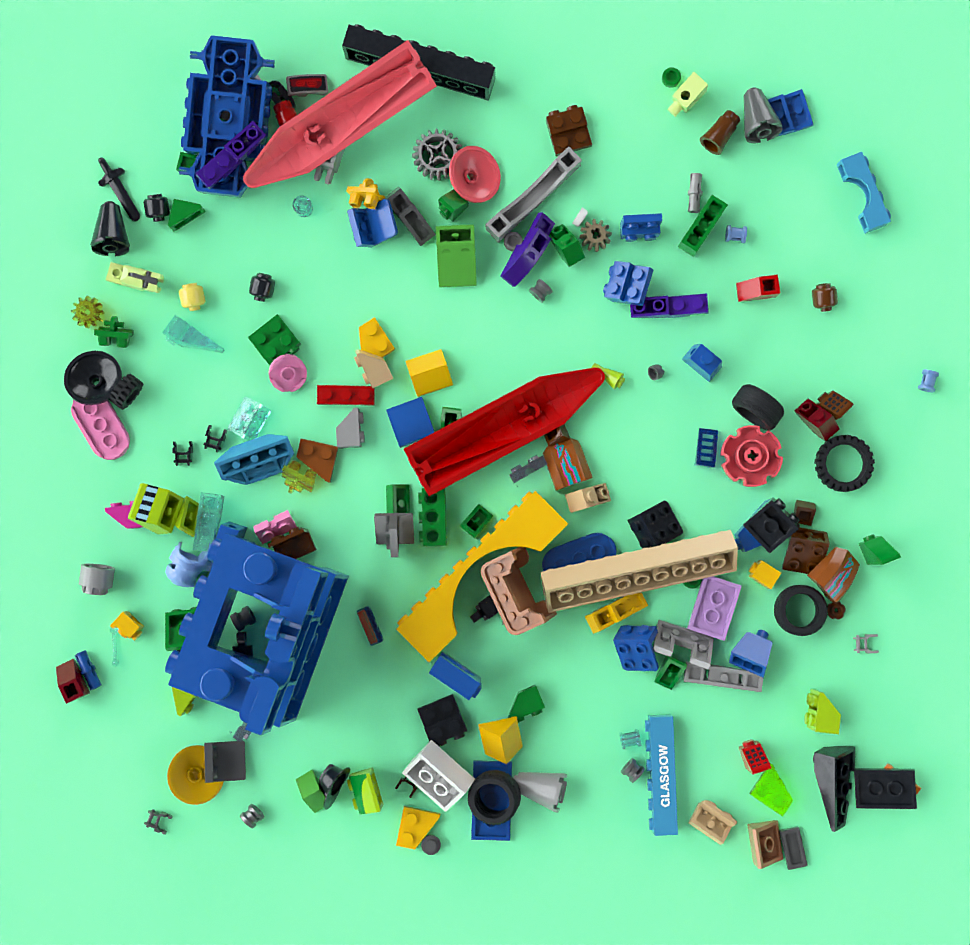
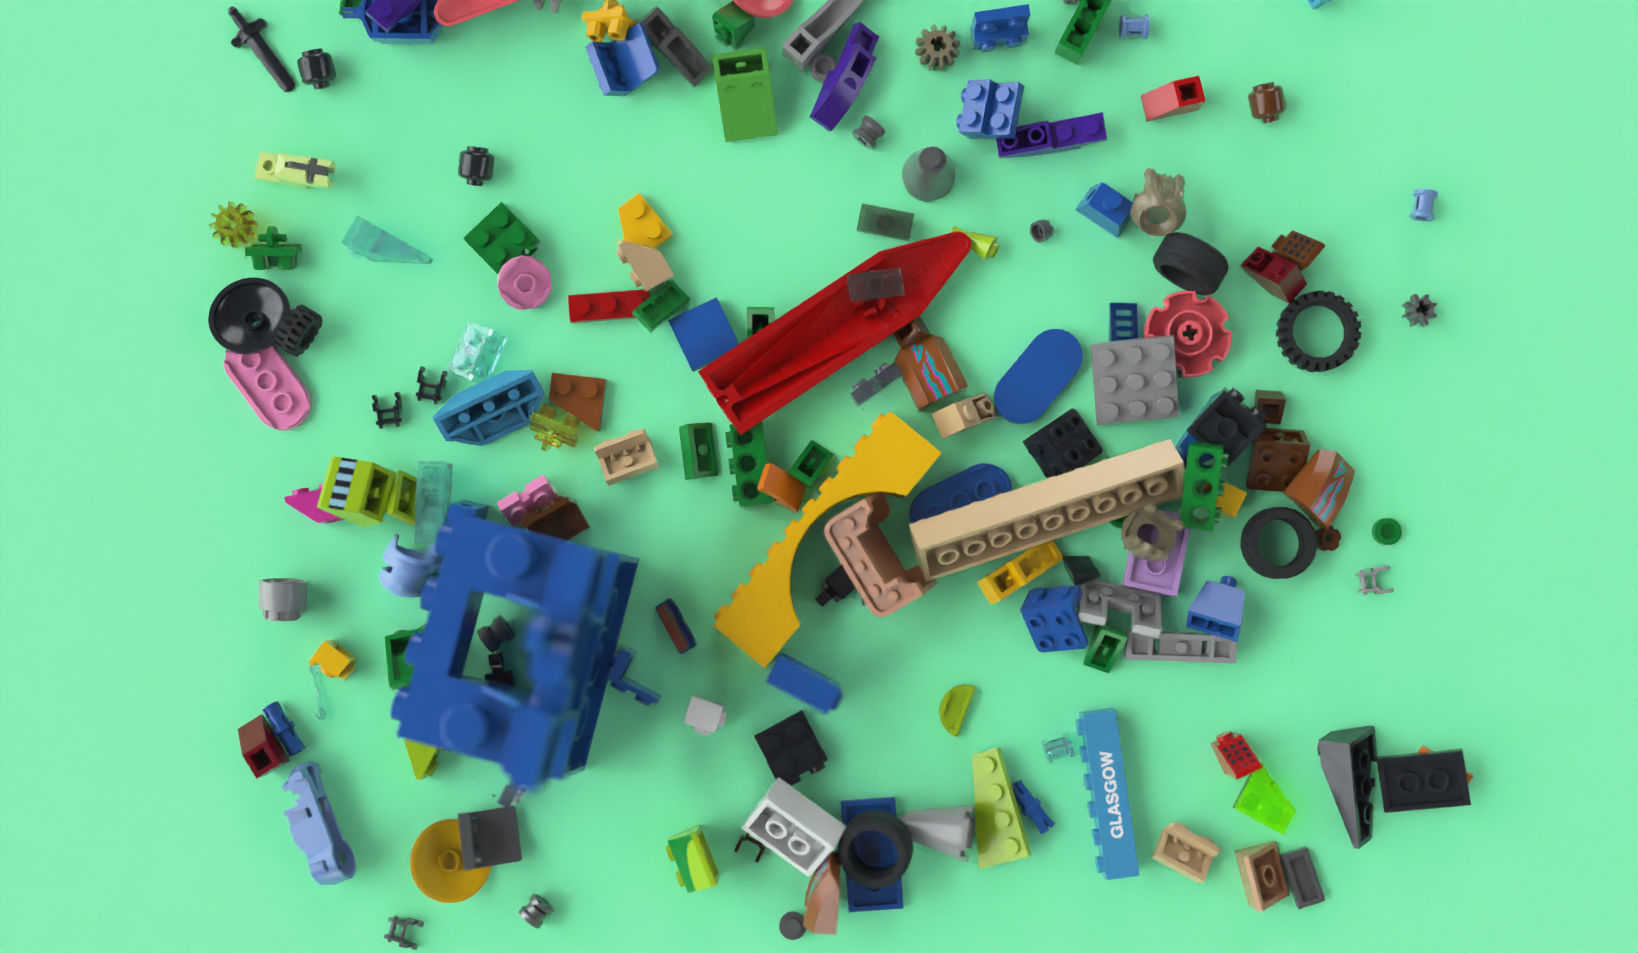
camera: 10 degrees left, 0 degrees up
black cone [90,201,130,256] -> none
green slope [168,199,206,232] -> none
light yellow head [179,282,206,311] -> none
clear light blue wheel [292,195,313,217] -> none
bright green slope [295,769,326,813] -> none
black piece [319,764,350,810] -> none
light grey slope [336,408,365,449] -> none
dark grey bracket [374,513,414,557] -> none
yellow wing [396,806,441,850] -> none
yellow slope [405,349,453,397] -> none
yellow slope [478,716,523,764] -> none
green slope [508,684,545,723] -> none
green slope [549,224,585,267] -> none
white tile [572,207,588,227] -> none
flat silver wheel [621,758,645,783] -> none
lime slope [804,689,841,735] -> none
green slope [859,534,901,565] -> none
none -> medium blue piece [282,760,356,885]
none -> tan bracket [594,429,659,486]
none -> blue bracket [606,646,662,706]
none -> green plate [632,280,691,333]
none -> white brick [684,695,728,736]
none -> orange slope [757,463,806,513]
none -> slope [803,851,841,935]
none -> clear smoke plate [846,267,905,303]
none -> clear smoke plate [856,203,914,242]
none -> dark grey cone [902,146,955,202]
none -> lime tile [939,684,976,738]
none -> lime wing [972,747,1032,869]
none -> blue tile [994,329,1083,424]
none -> blue pin [1012,779,1055,834]
none -> black slope [1062,556,1101,586]
none -> light grey plate [1090,335,1179,425]
none -> dark tan piece [1121,504,1184,562]
none -> dark tan piece [1130,168,1187,236]
none -> green brick [1180,441,1228,531]
none -> green tile [1372,518,1402,545]
none -> dark grey gear [1401,294,1437,327]

